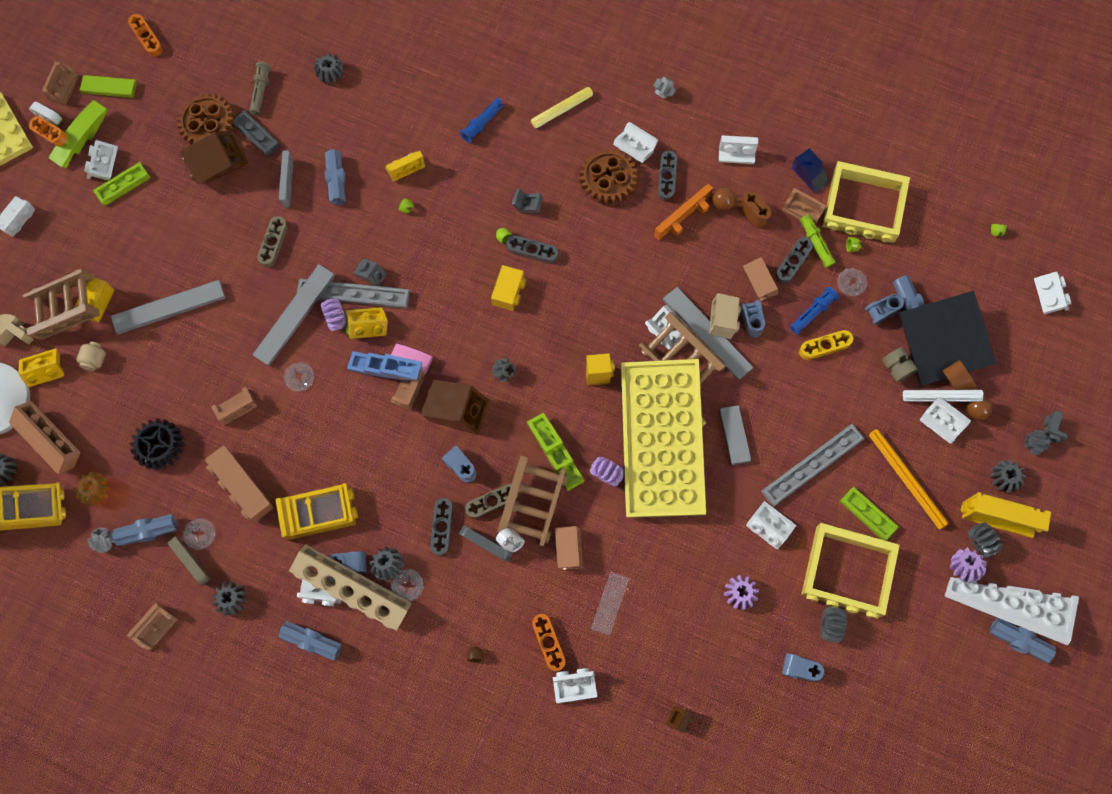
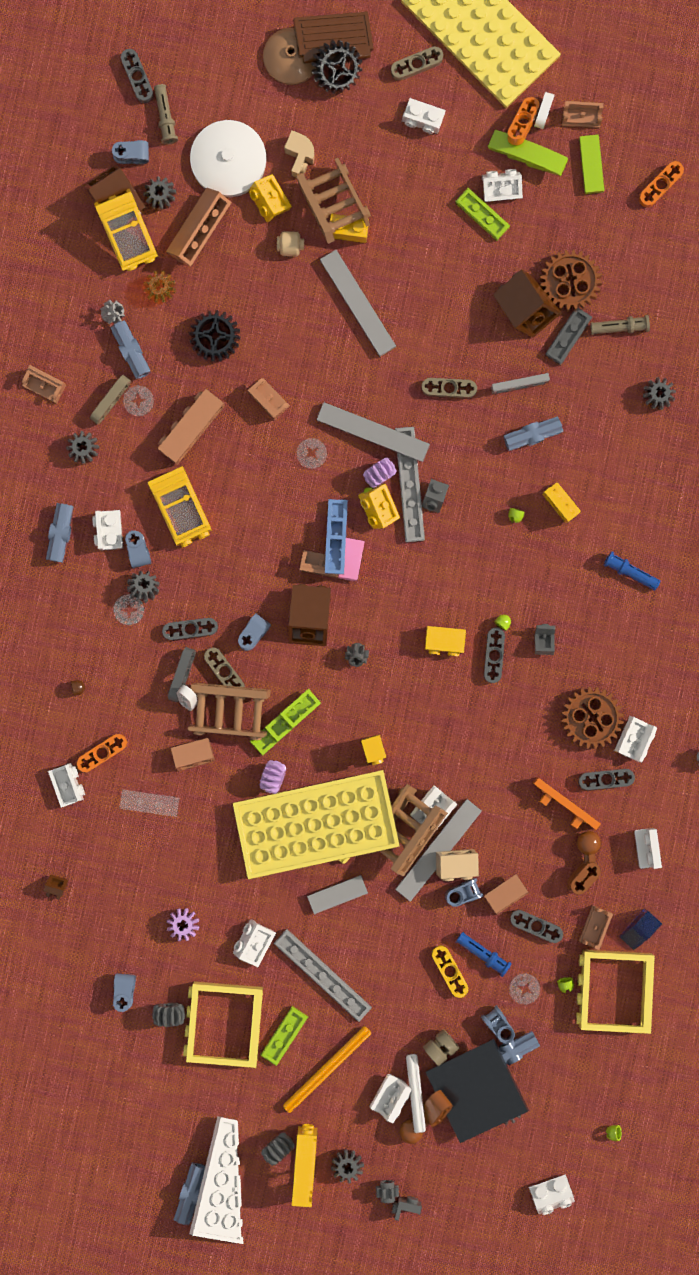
camera: 75 degrees right, 15 degrees up
tan brick [289,544,412,631] -> none
light yellow axle [531,87,593,128] -> none
lime pin [800,214,836,268] -> none
lavender gear [950,547,987,583] -> none

